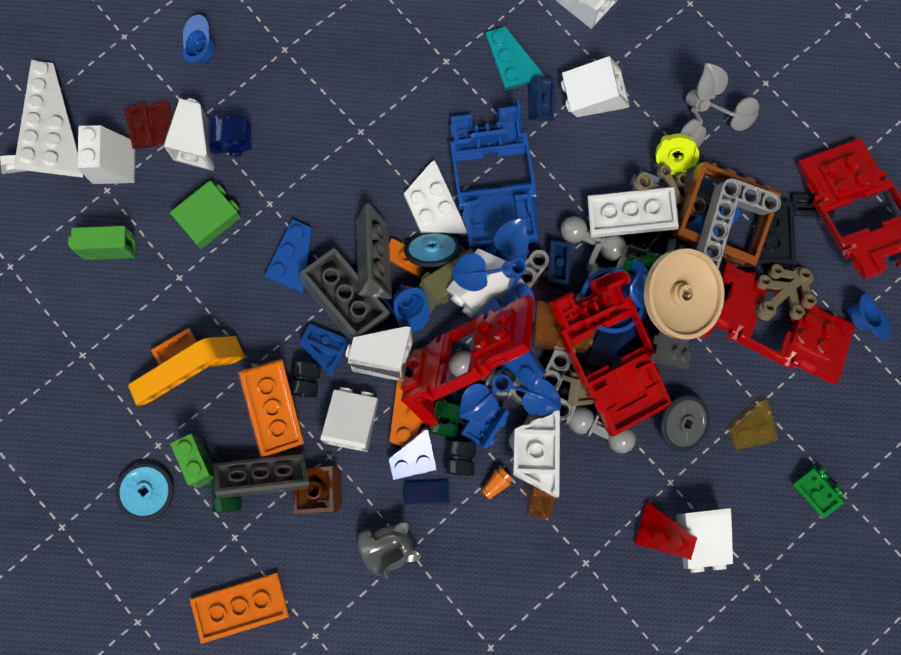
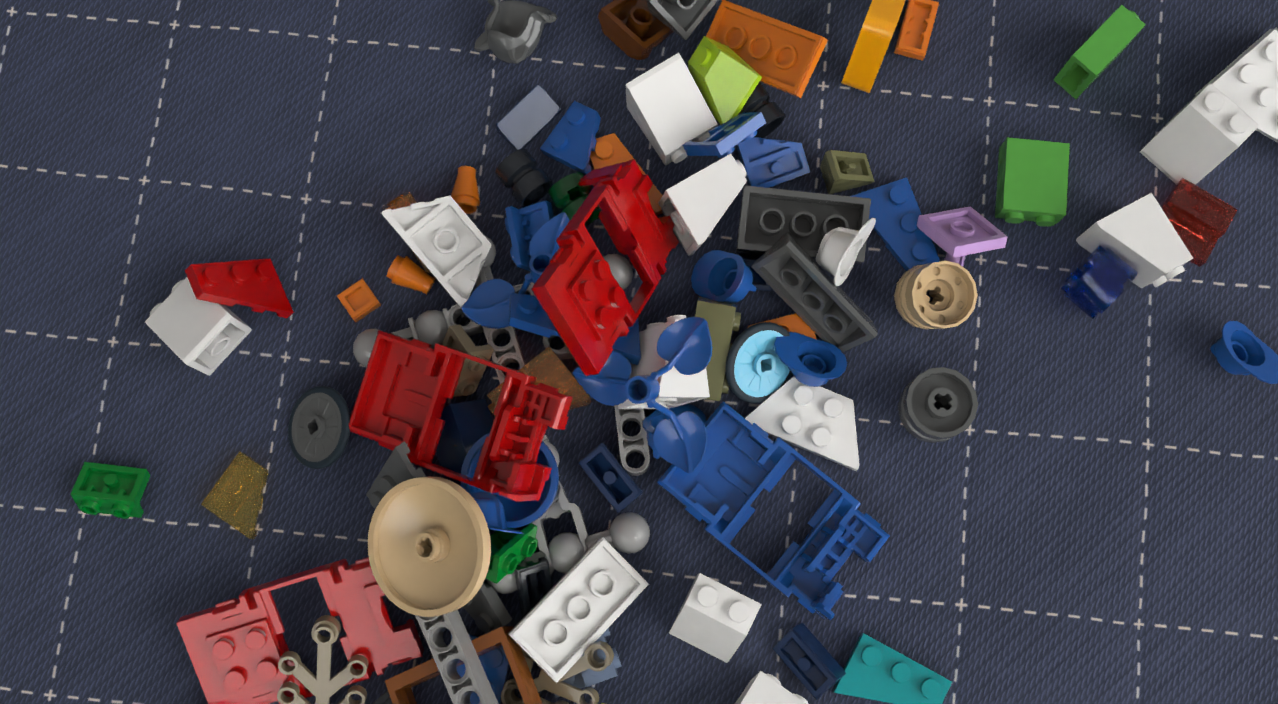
camera: 145 degrees right, 0 degrees up
none -> orange tile [337,278,381,322]
none -> orange cone [386,255,436,295]
none -> white slope [669,573,762,663]
none -> blue wing [683,112,766,158]
none -> lime slope [688,36,762,124]
none -> blue piece [774,332,847,387]
none -> white piece [816,218,876,286]
none -> olive slope [820,150,875,194]
none -> tan wheel [894,260,978,329]
none -> dark grey wheel [898,367,978,443]
none -> lavender tile [917,207,1008,267]

